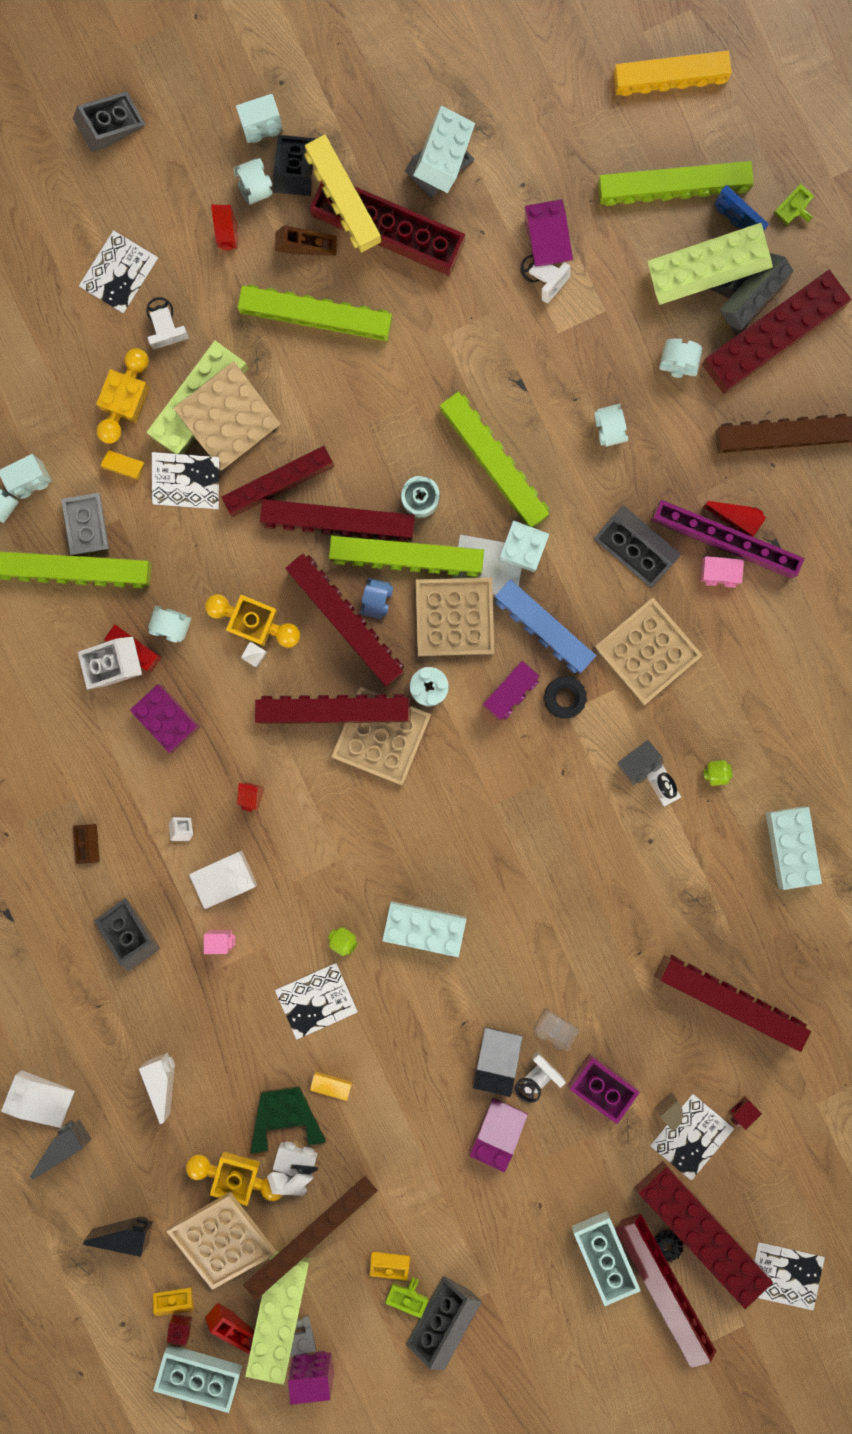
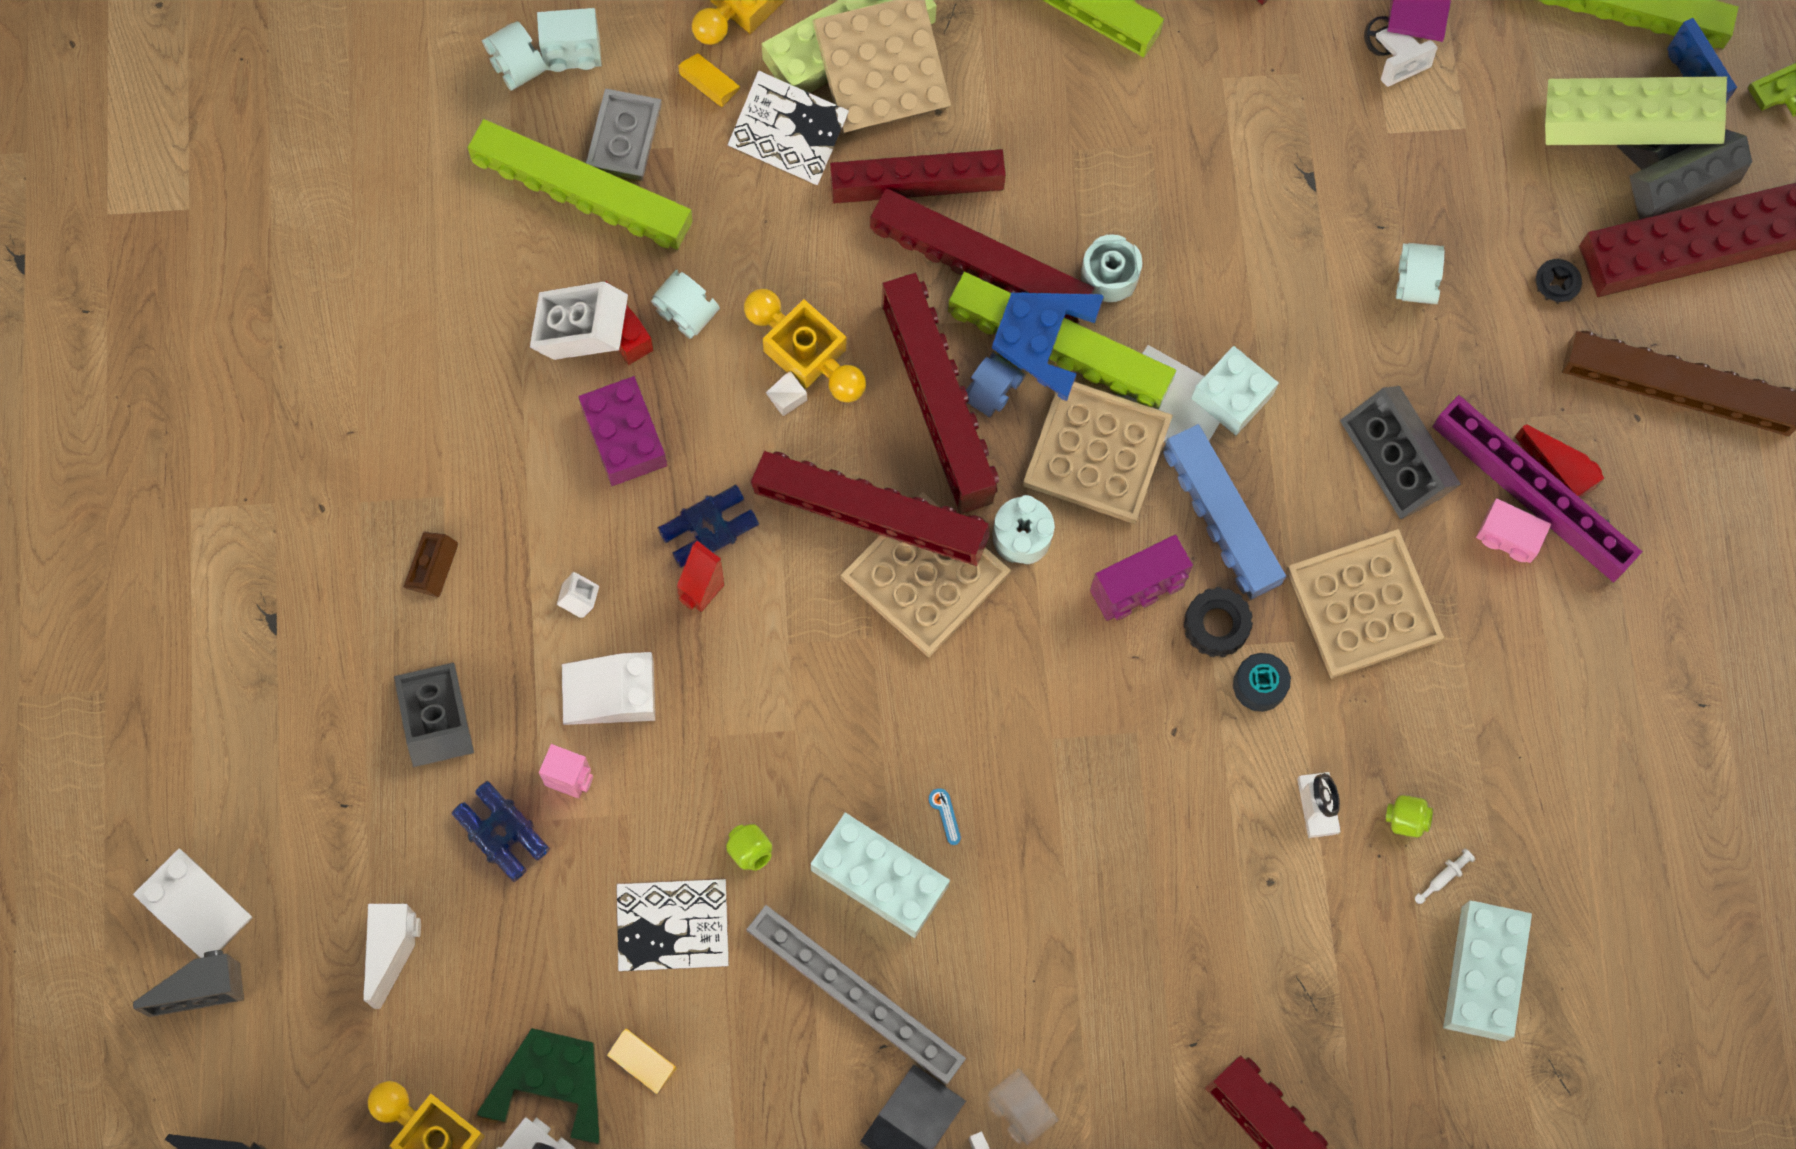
camera: 15 degrees right, 15 degrees down
lime brick [440,391,550,528] -> none
dark grey brick [618,740,664,786] -> none
light aqua brick [659,339,702,378] -> none
none -> clear blue pin [451,781,550,882]
none -> clear blue pin [657,484,759,568]
none -> light grey plate [746,905,966,1085]
none -> dark azure sticker [929,788,961,845]
none -> blue wing [992,293,1104,401]
none -> black wheel [1233,653,1291,712]
none -> white piece [1415,848,1476,904]
none -> black gear [1534,259,1582,304]

